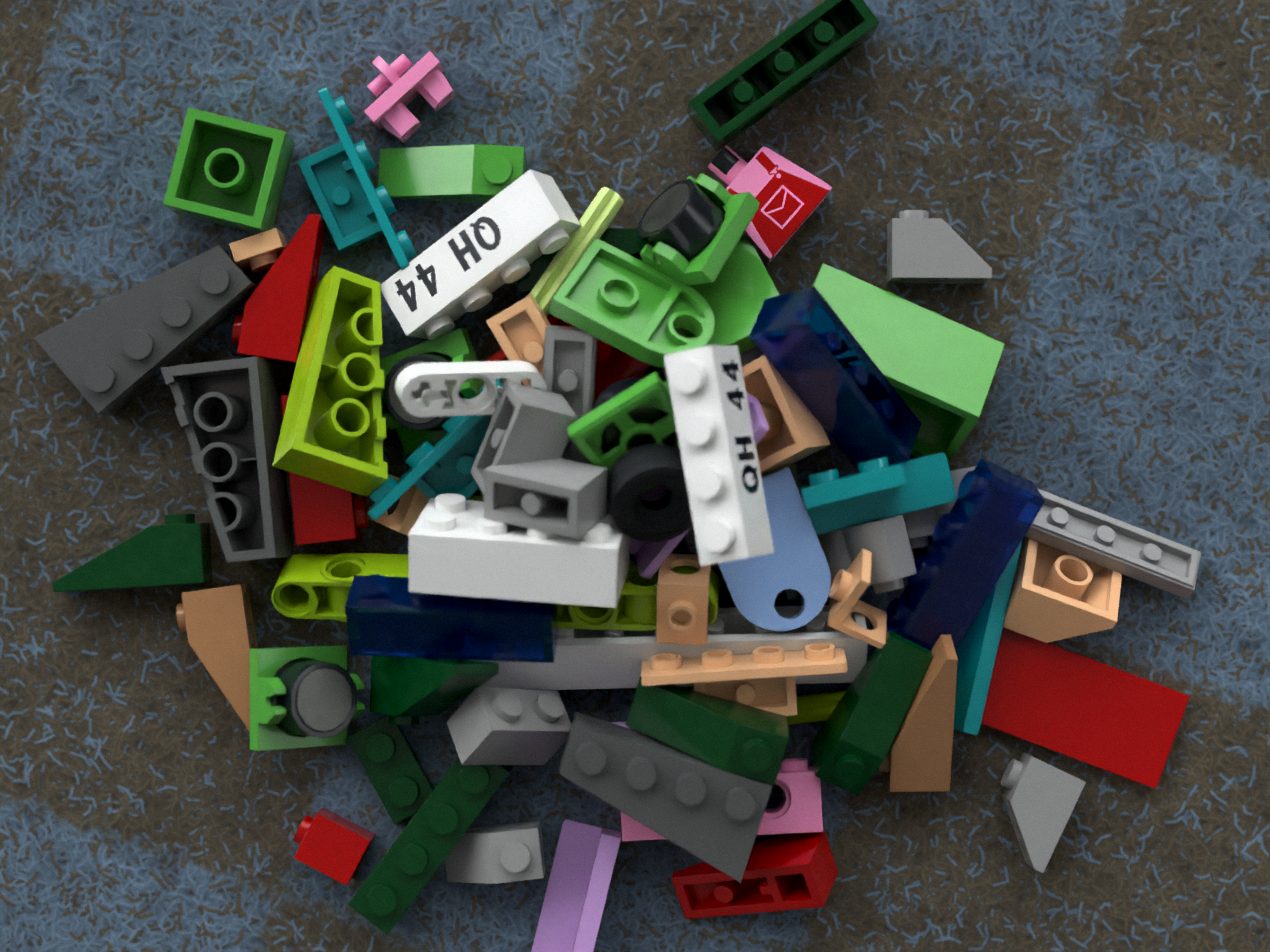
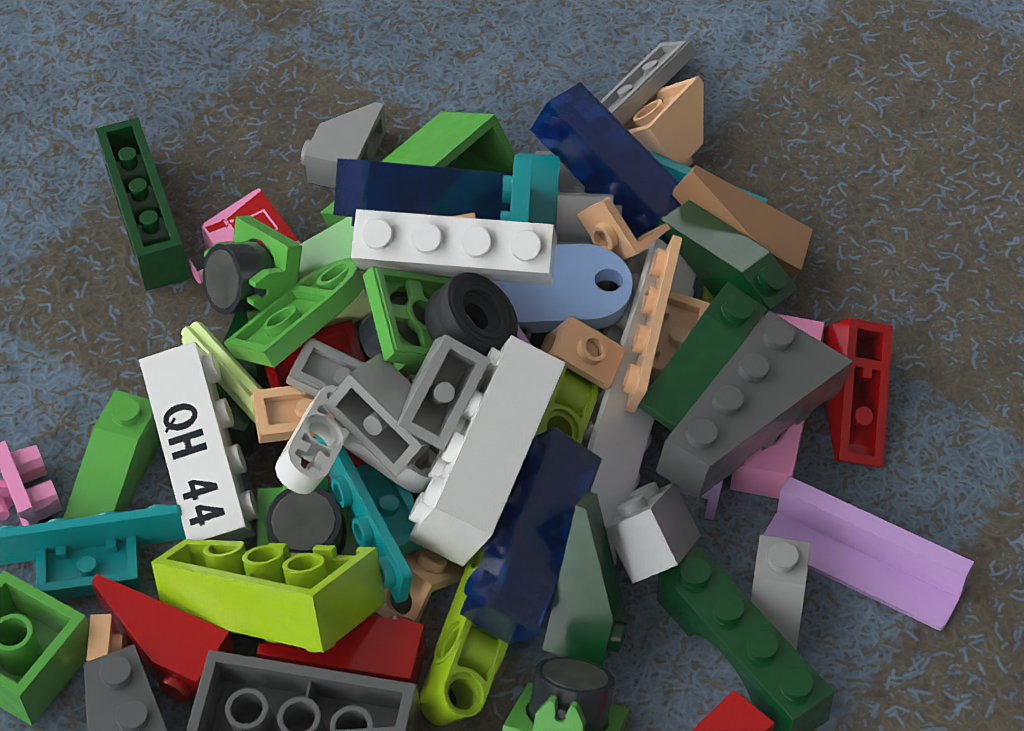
camera: 70 degrees left, 35 degrees down
dark green plate [347,715,434,824] -> none
red tile [981,627,1190,789] -> none
light grey slope [1001,752,1086,873] -> none

